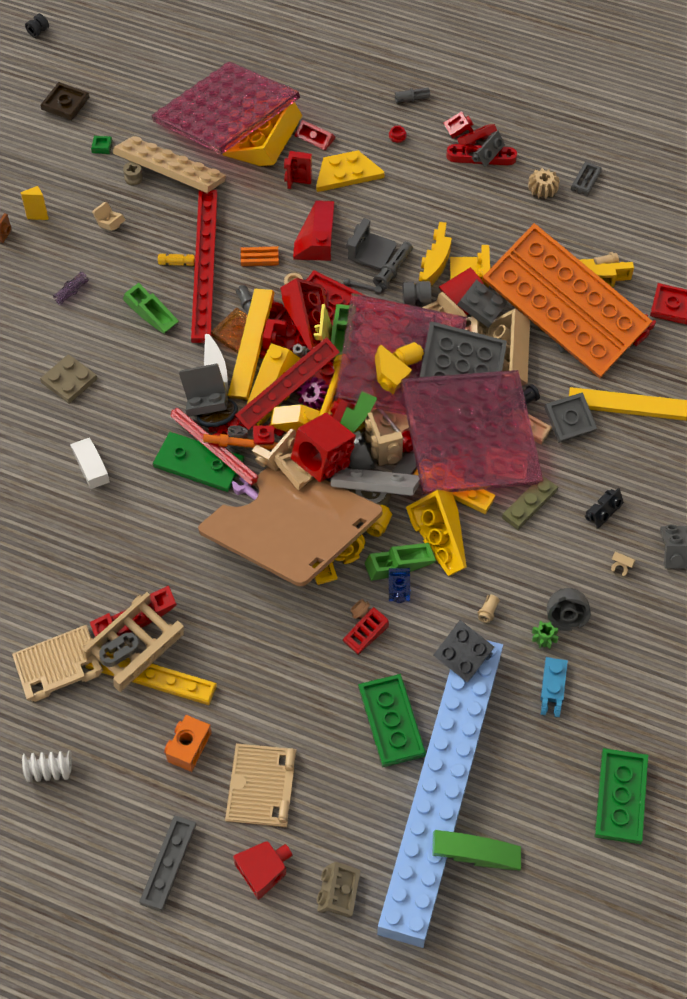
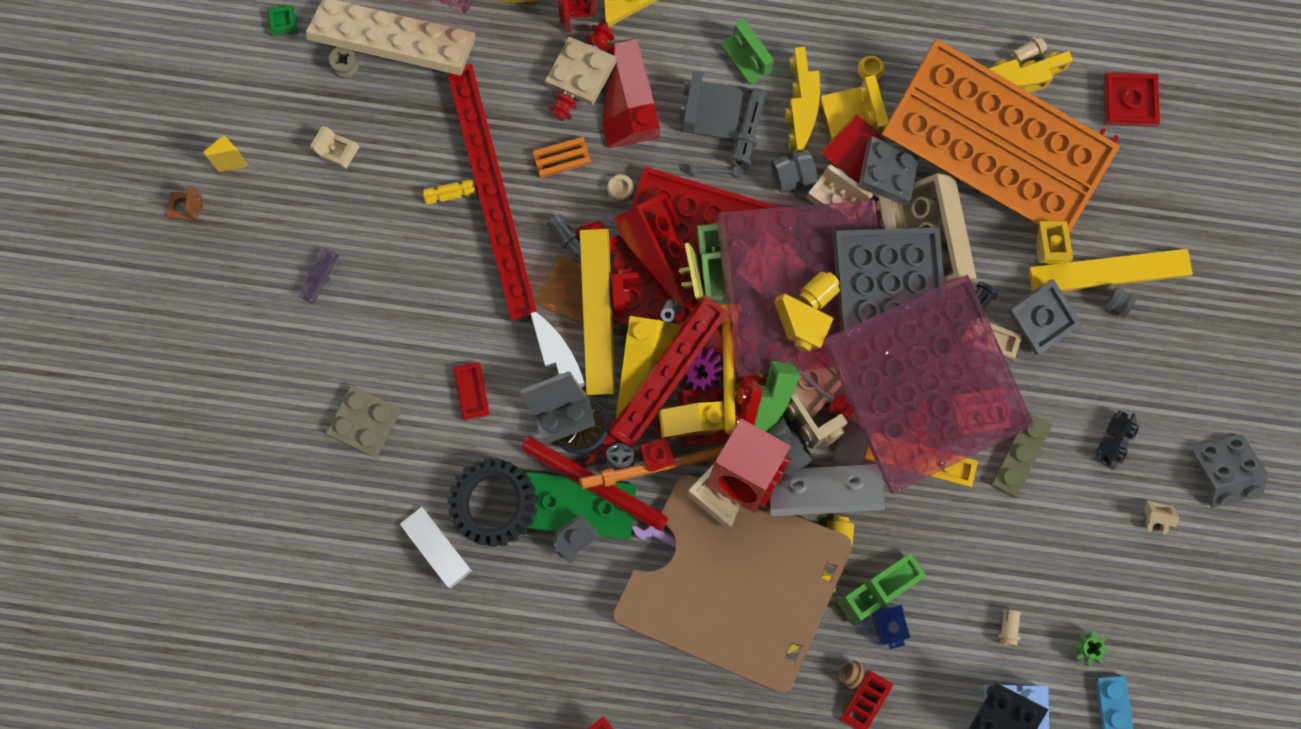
camera: 20 degrees left, 20 degrees up
bright green slope [123,283,179,334] -> none
tan bracket [252,429,296,471] -> none
yellow wedge [406,490,467,576] -> none
dark grey cylinder [547,588,591,631] -> none
none -> black tyre [448,458,538,547]
none -> red tile [453,362,491,421]
none -> tan plate [545,23,617,121]
none -> dark grey bracket [553,513,599,564]
none -> bright green bracket [721,19,774,85]
none -> yellow plate [858,56,884,80]
none -> yellow slope [1036,221,1073,264]
none -> dark grey wheel [1104,284,1138,318]

